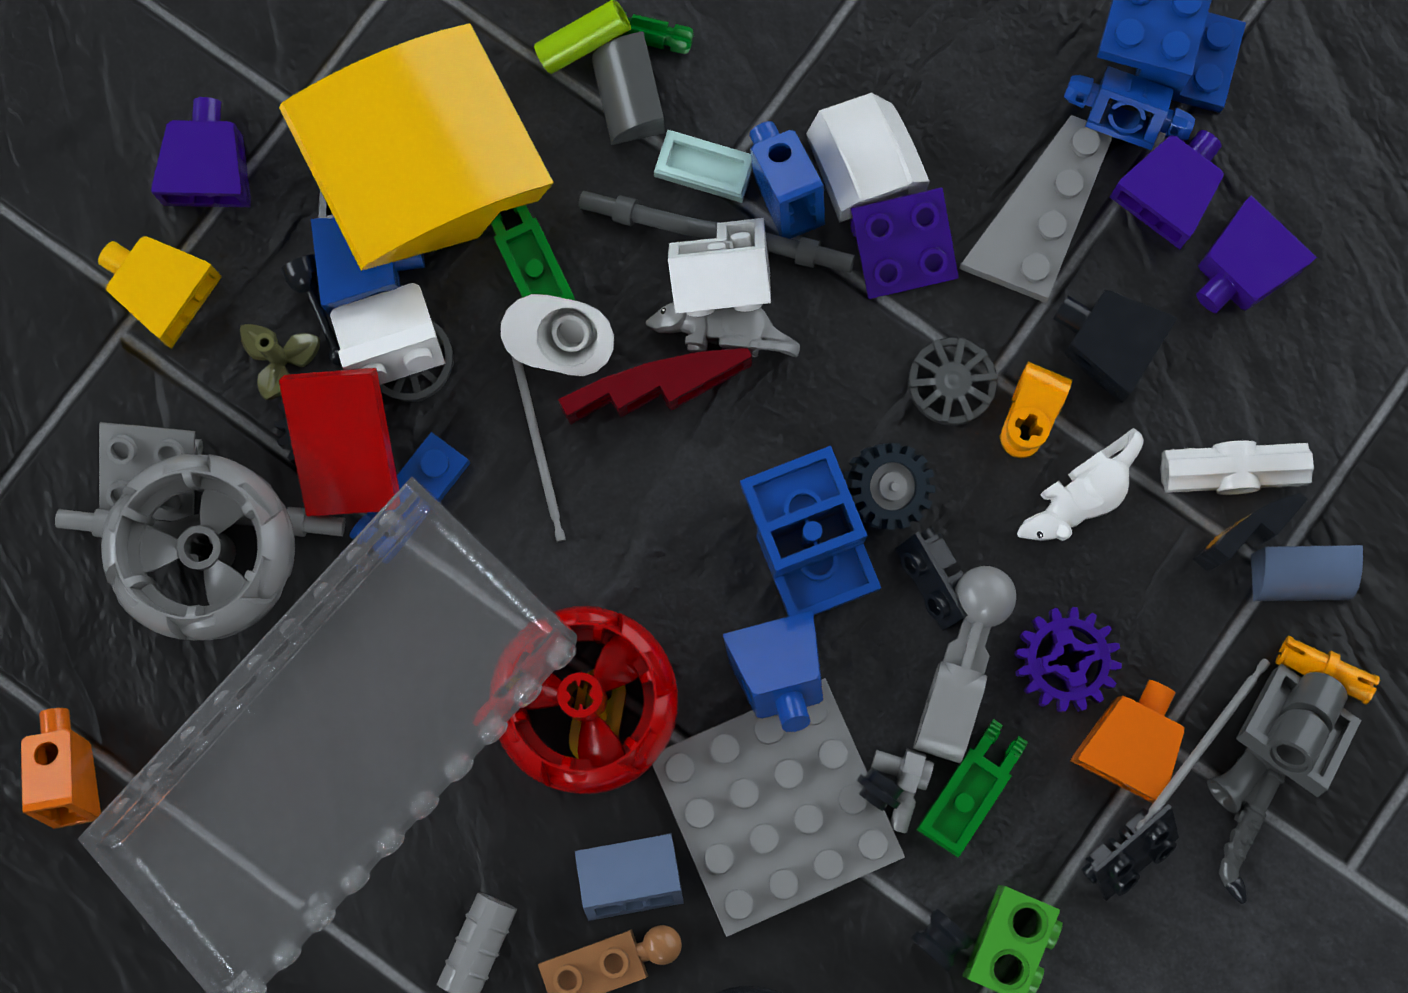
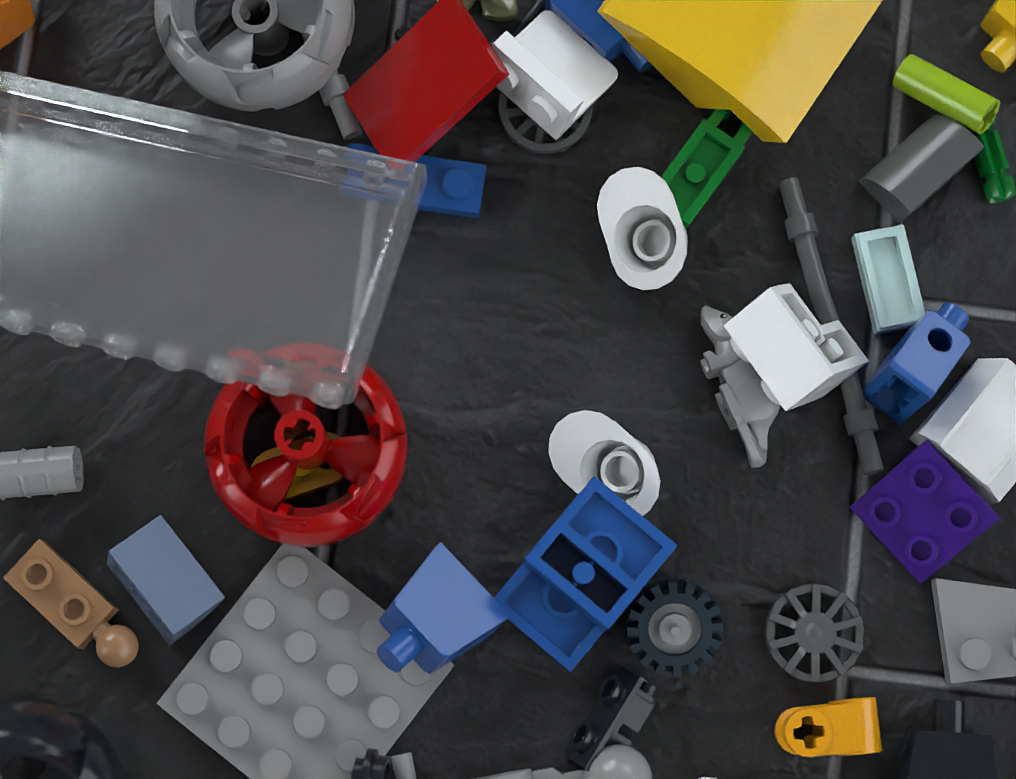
camera: 55 degrees right, 0 degrees up
light grey piece [511,355,566,542] -> none
dark red slope [558,348,752,425] -> none
none -> white piece [548,410,660,516]

